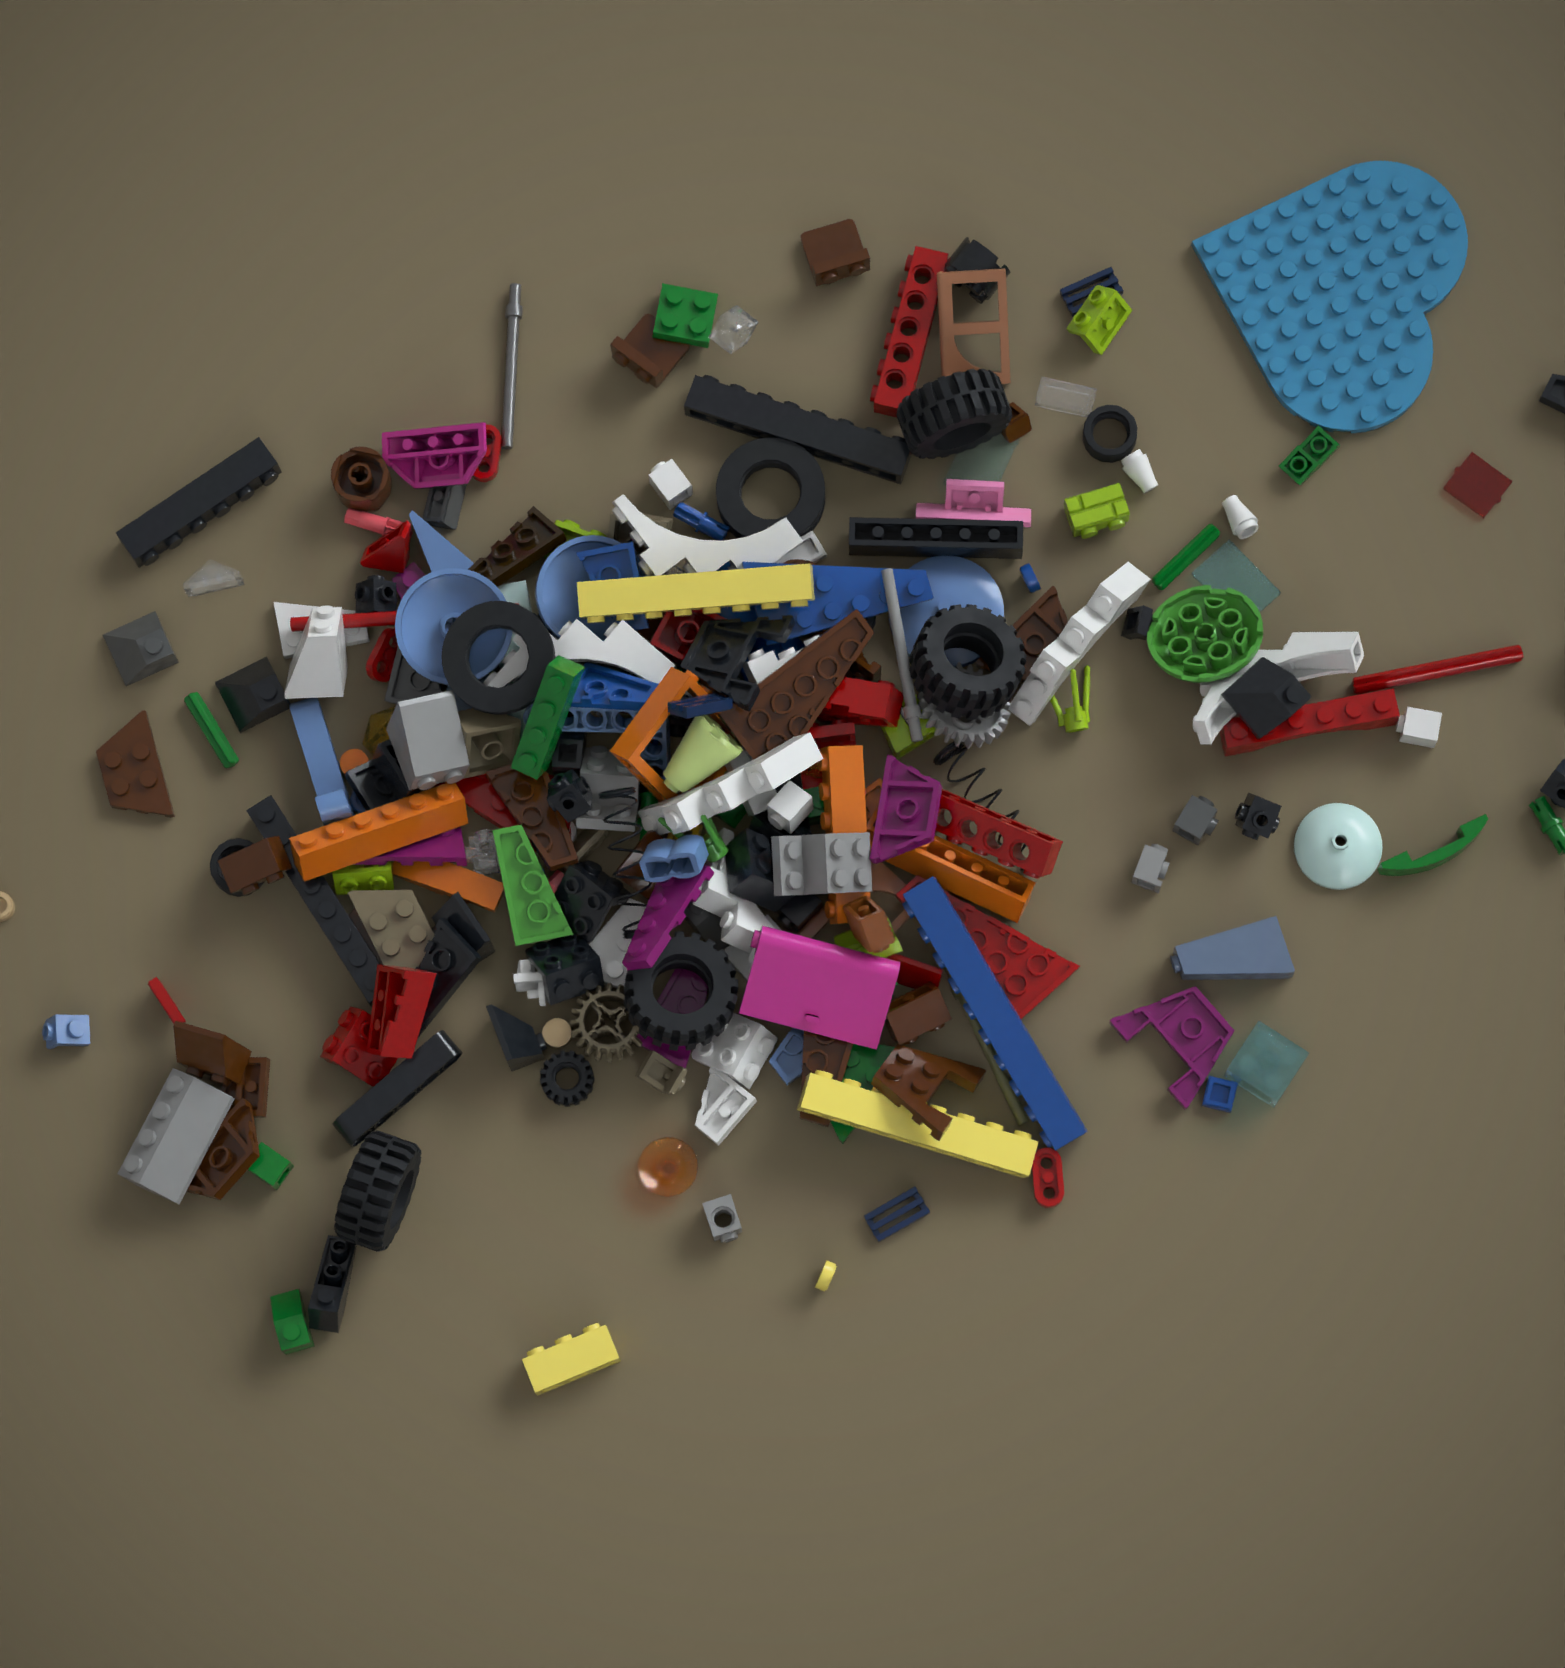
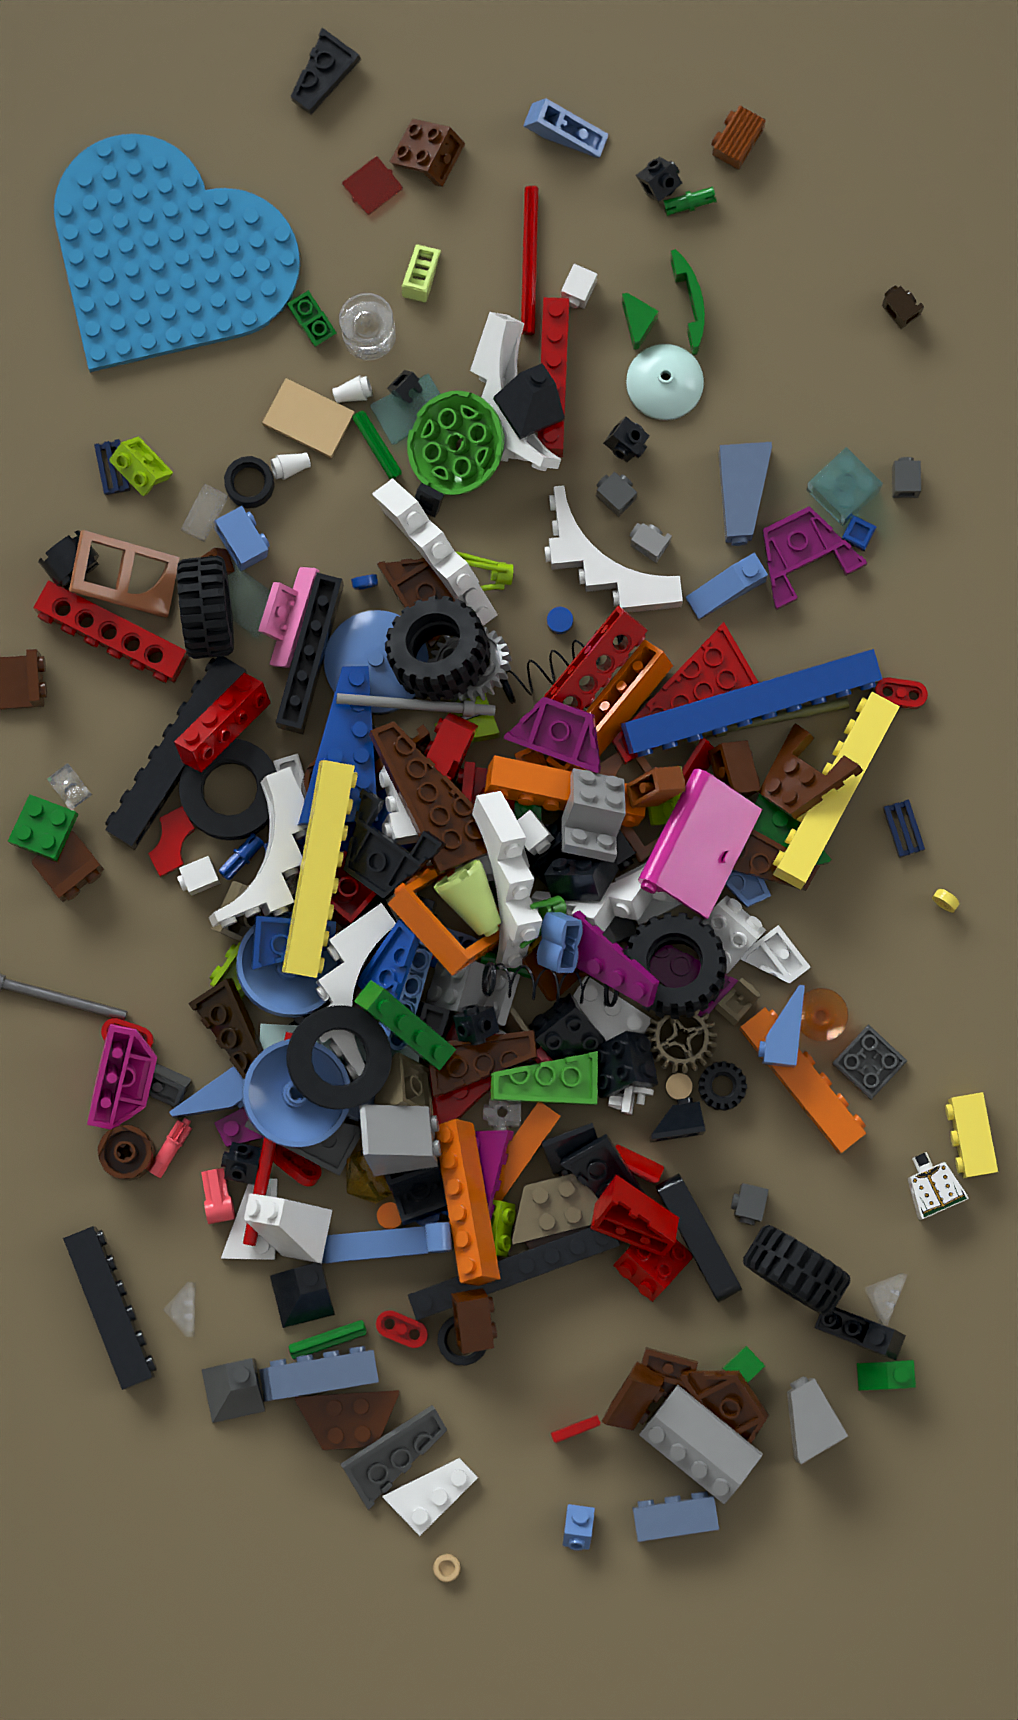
camera: 80 degrees left, 5 degrees up
red slope [360,520,411,573] -> none
dark blue tile [668,693,733,719] -> none
light grey brick [702,1194,743,1243] -> none
lime brick [1063,483,1130,539] -> none
none -> red tile [148,806,195,877]
none -> red brick [174,673,271,772]
none -> coral piece [201,1168,235,1224]
none -> medium blue brick [214,506,270,572]
none -> sand blue wedge [259,1346,379,1402]
none -> tan tile [262,378,355,459]
none -> clear wheel [339,293,396,360]
none -> dark grey wing [340,1405,447,1510]
none -> red plate [376,1310,428,1348]
none -> white wing [382,1458,478,1536]
none -> black tile [387,370,423,403]
none -> reddish brown bracket [390,119,465,187]
none -> yellowish green slope [402,244,441,302]
none -> white arch [544,486,683,613]
none -> blue tile [547,607,573,634]
none -> red slope [615,1144,664,1185]
none -> green slope [622,293,659,350]
none -> sand blue brick [632,1491,719,1542]
none -> medium blue slope [685,553,768,620]
none -> dark grey brick [731,1183,769,1225]
none -> orange brick [739,1007,866,1154]
none -> medium blue slope [758,985,805,1068]
none -> light grey slope [787,1376,848,1464]
none -> dark grey tile [832,1024,907,1100]
none -> clear slope [865,1273,907,1325]
none -> dark brown brick [882,285,924,329]
none -> dark grey brick [892,457,921,498]
none -> white torso [908,1152,969,1220]

